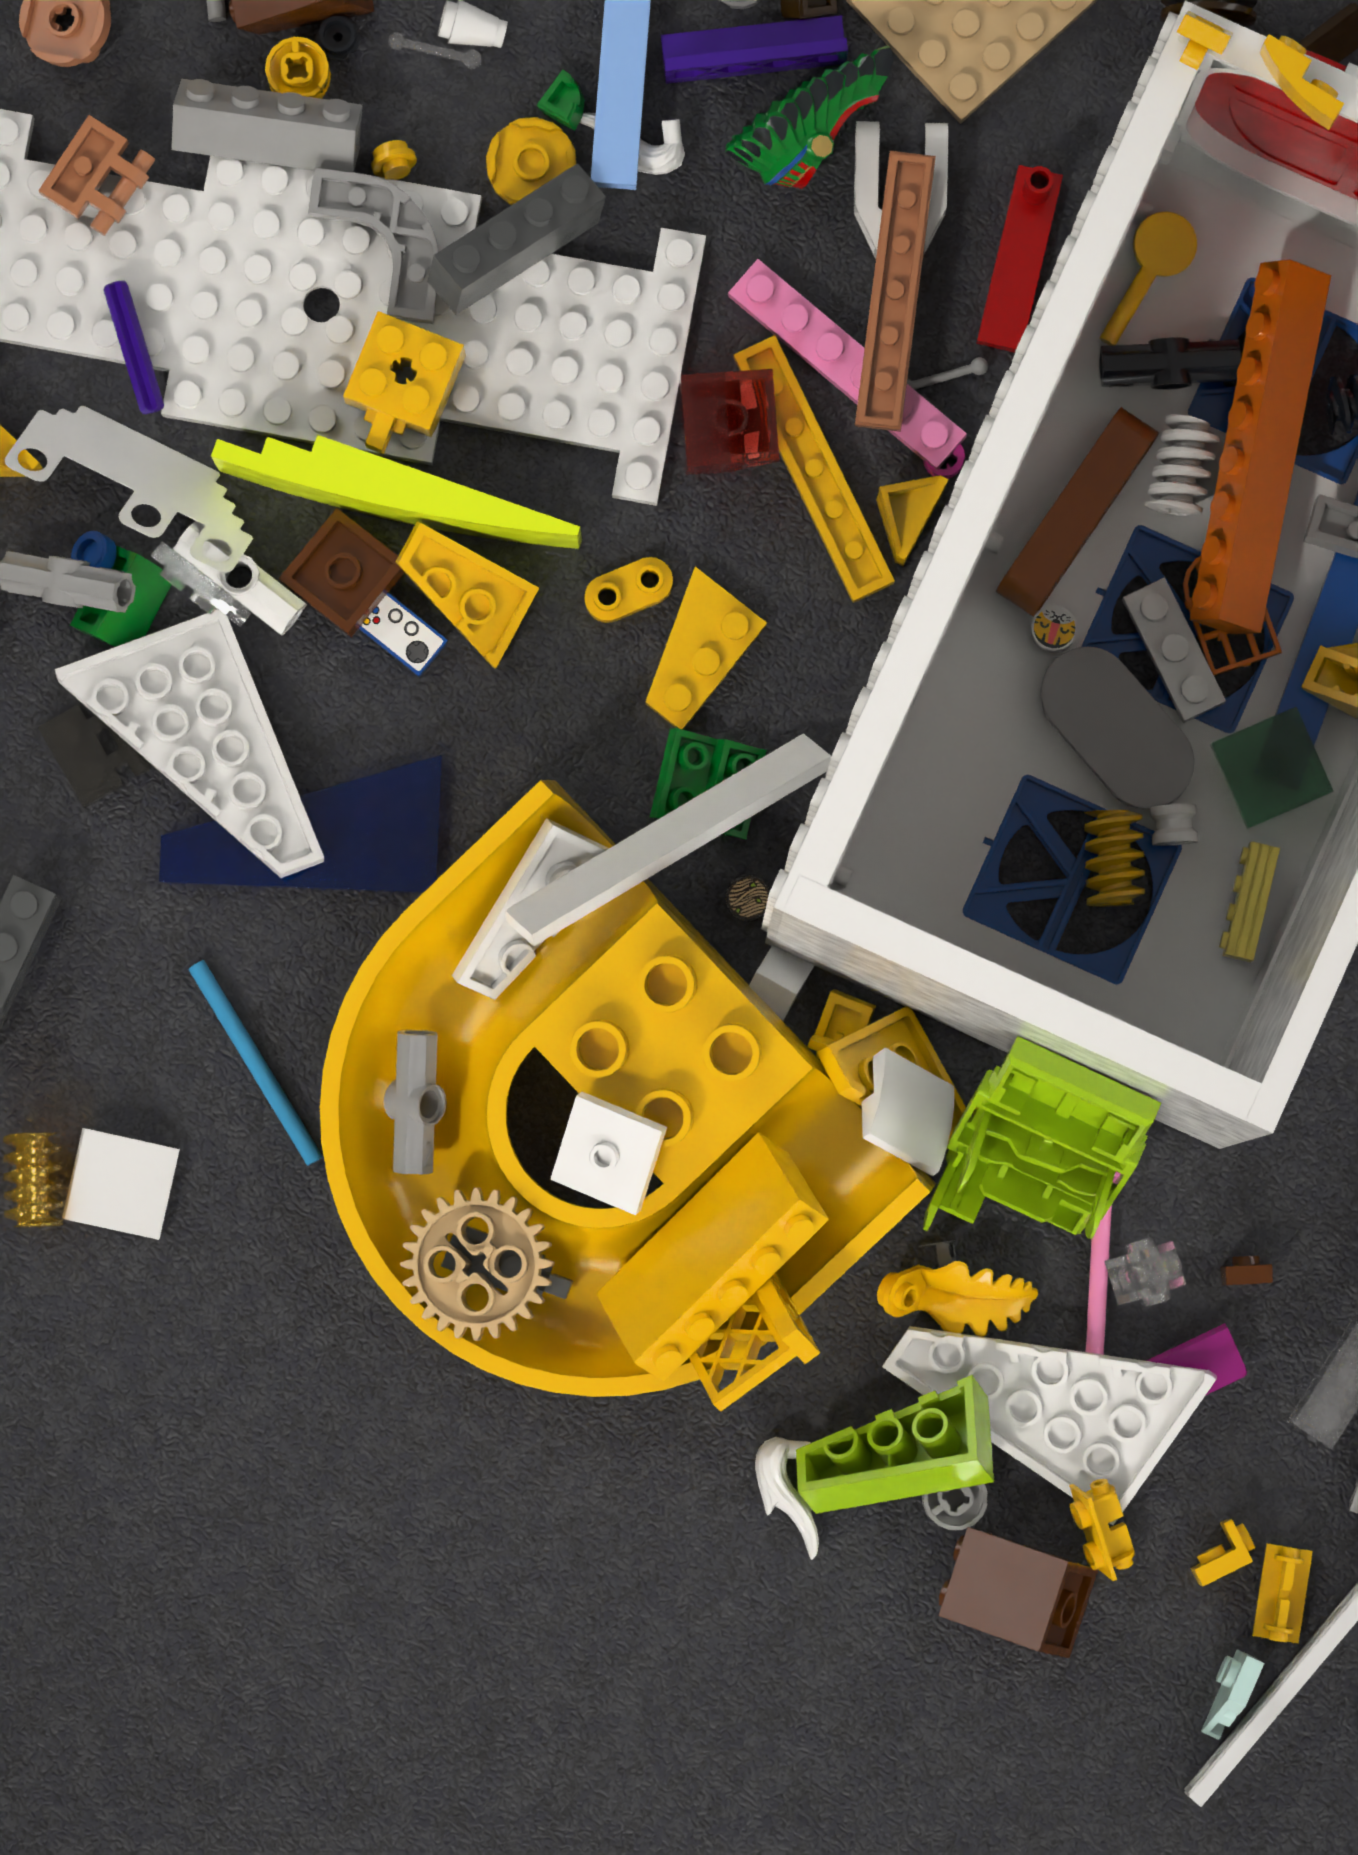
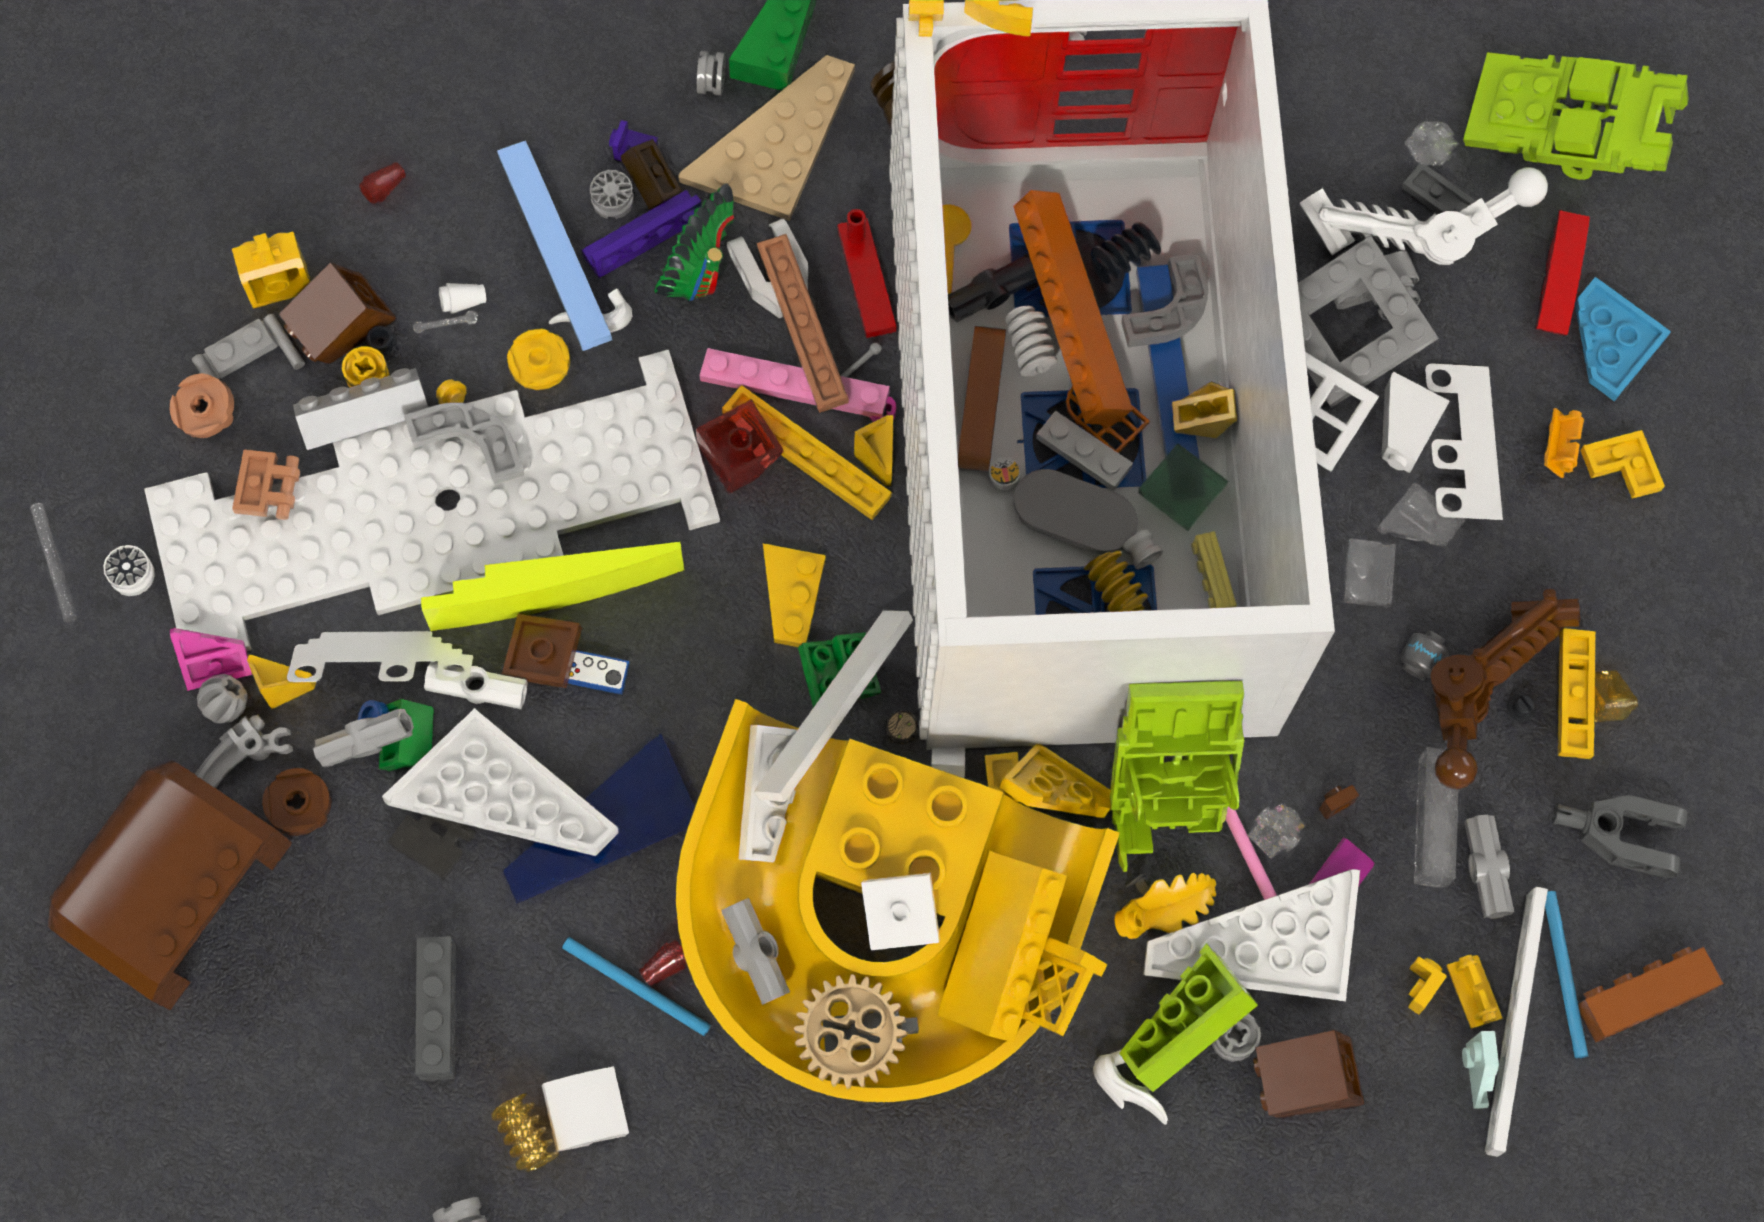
camera: 30 degrees left, 15 degrees down
dark purple axle [103,280,164,414] -> none
clear plate [151,541,252,627] -> none
yellow hinge [343,311,466,454] -> none
yellow wing [395,522,539,669] -> none
dark grey brick [427,163,606,315] -> none
green tile [536,69,584,131] -> none
yellow plate [584,557,673,623] -> none
white slope [861,1047,954,1176] -> none
yellow hinge [1069,1478,1135,1581] -> none
none -> clear red cone [639,939,687,986]

